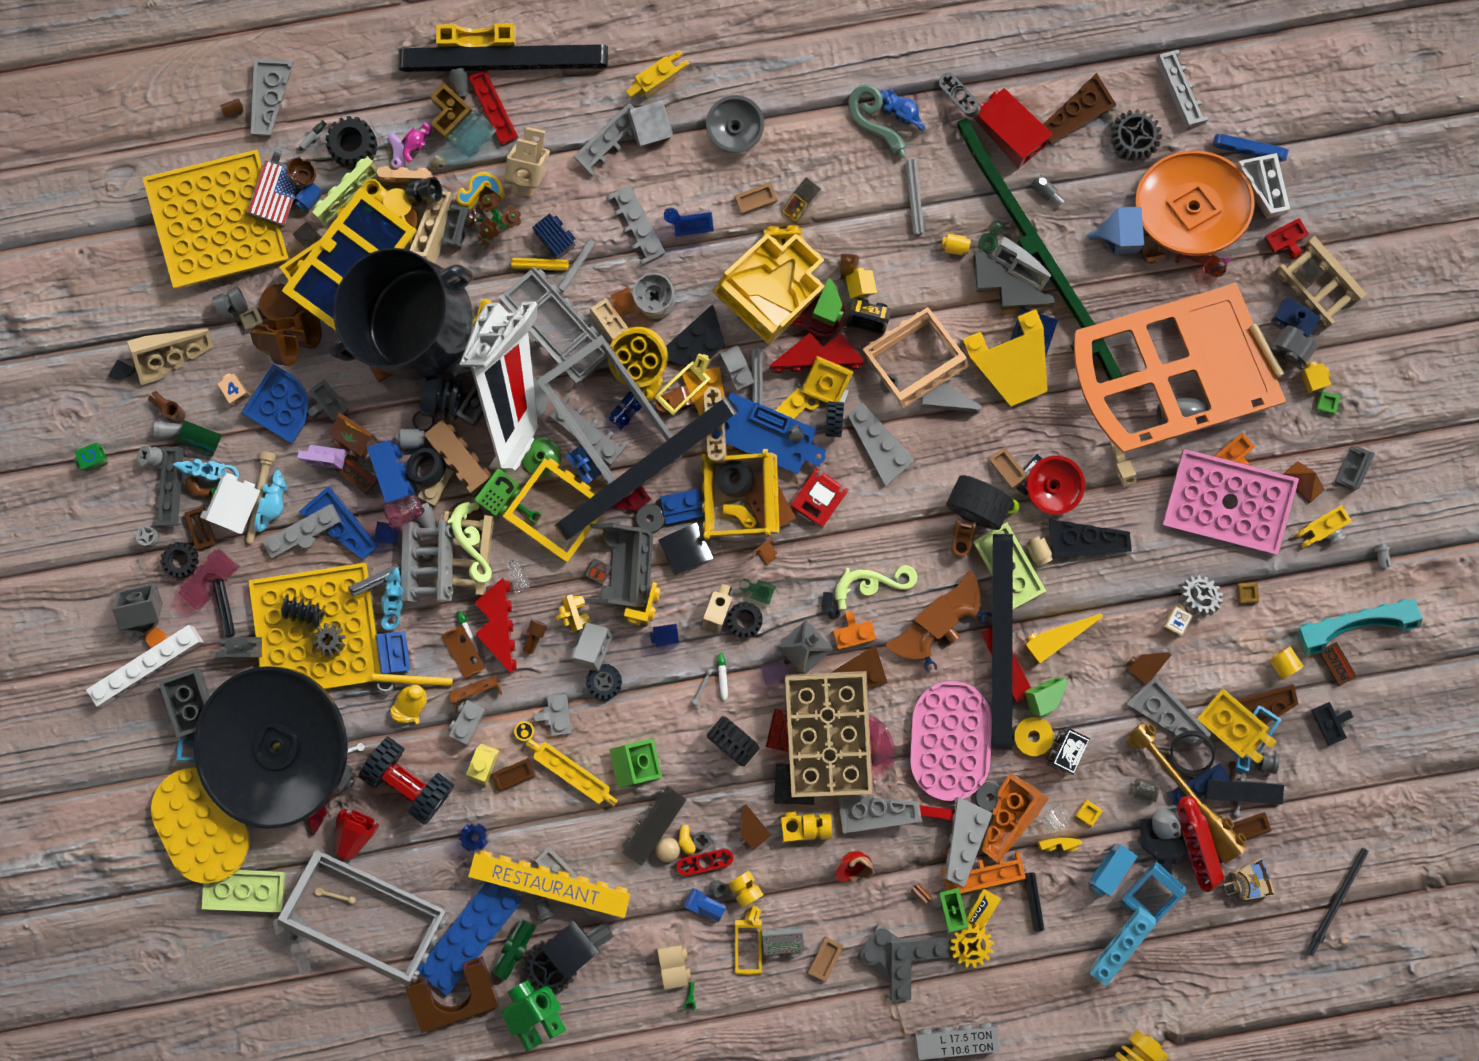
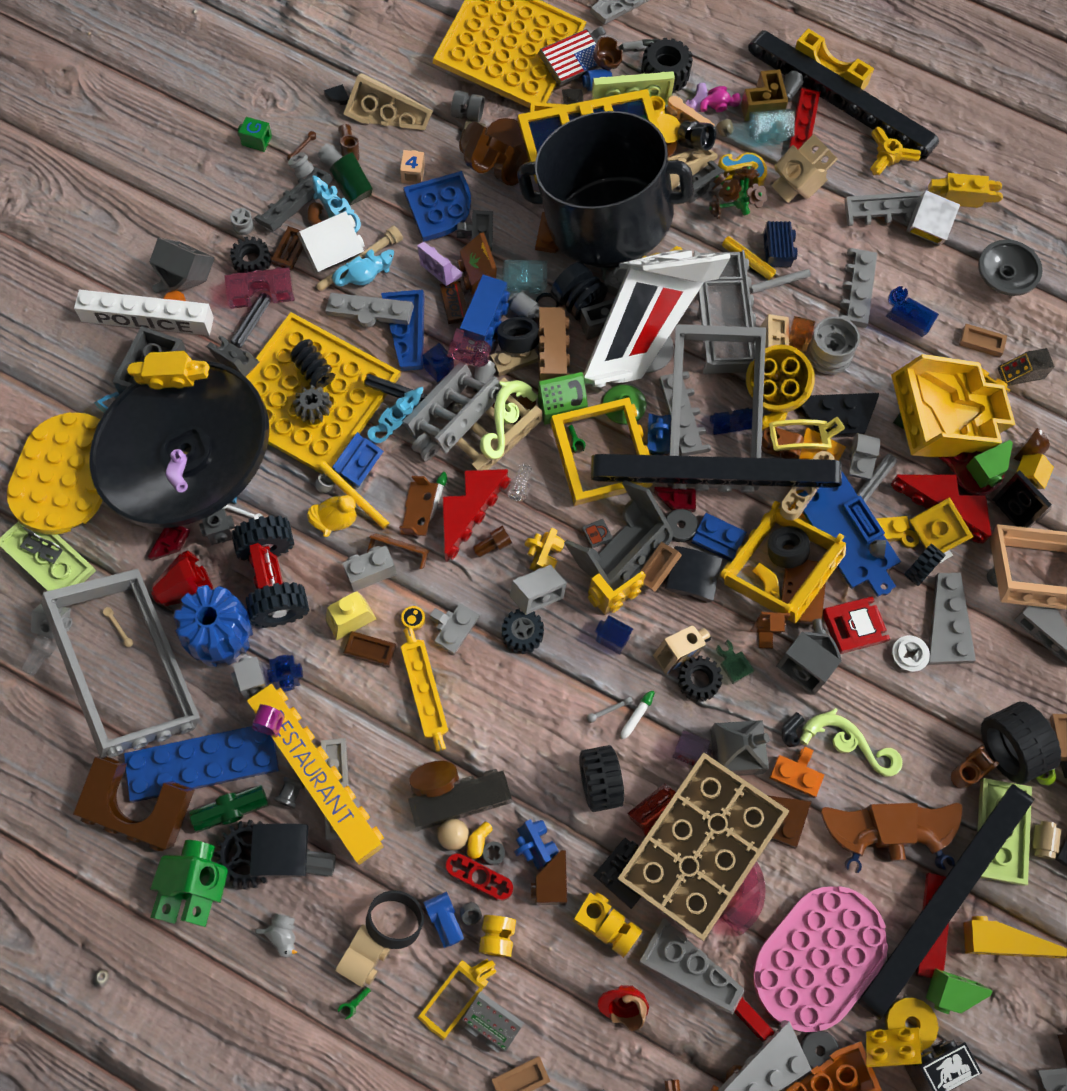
camera: 35 degrees right, 15 degrees down
bright green slope [609,739,662,788] -> none
none -> dark grey piece [20,527,63,564]
none -> yellow hinge [127,351,210,389]
none -> lavender arm [165,449,188,492]
none -> blue wheel [173,585,253,667]
none -> light grey brick [231,656,269,700]
none -> magenta leg [252,704,285,737]
none -> light grey animal [255,913,297,958]
none -> reddish brown hinge [287,131,316,161]
none -> black tyre [366,891,424,949]
none -> reddish brown tile [409,761,459,797]
none -> light grey wheel [412,433,440,461]
none -> clear light blue brick [502,260,547,294]
none -> blue hips [514,819,559,870]
none -> medium nougat tile [639,542,682,592]
none -> dark grey piece [776,619,842,695]
none -> yellow hinge [866,1027,923,1067]
none -> yellow bush [870,127,921,175]
none -> white gear [891,635,930,673]

